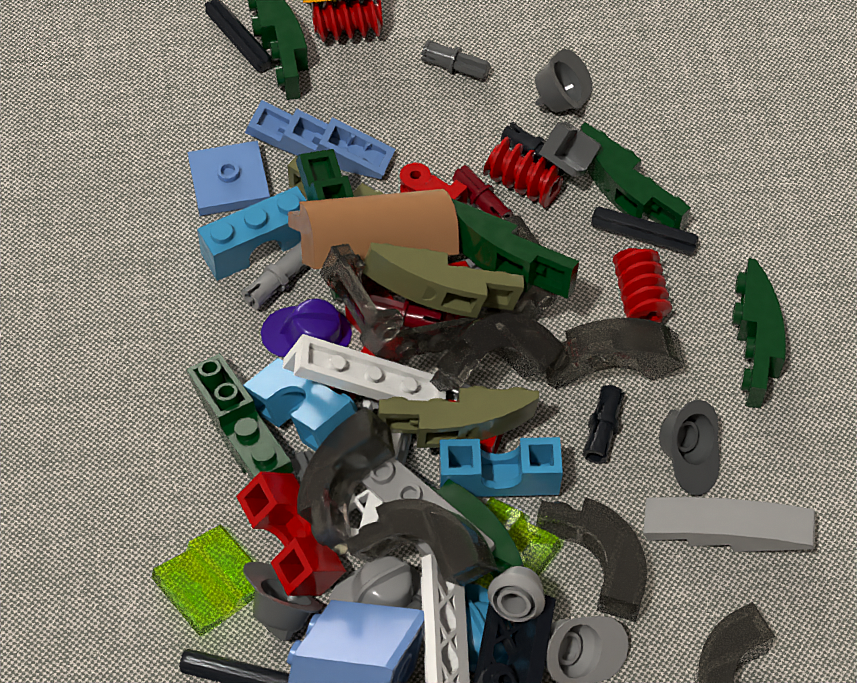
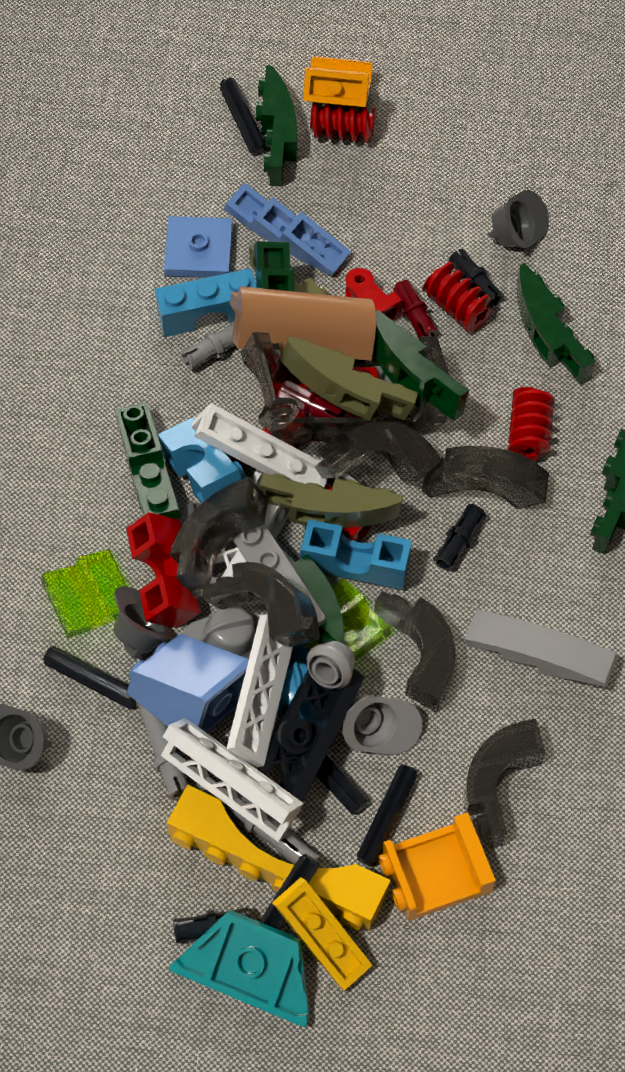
camera: 15 degrees right, 5 degrees up
dark purple piece [260,298,352,357] -> none
dark grey axle [421,40,490,80] -> none
dark grey panel [539,122,602,177] -> none
black axle [591,206,698,255] -> none
dark grey piece [659,399,720,495] -> none

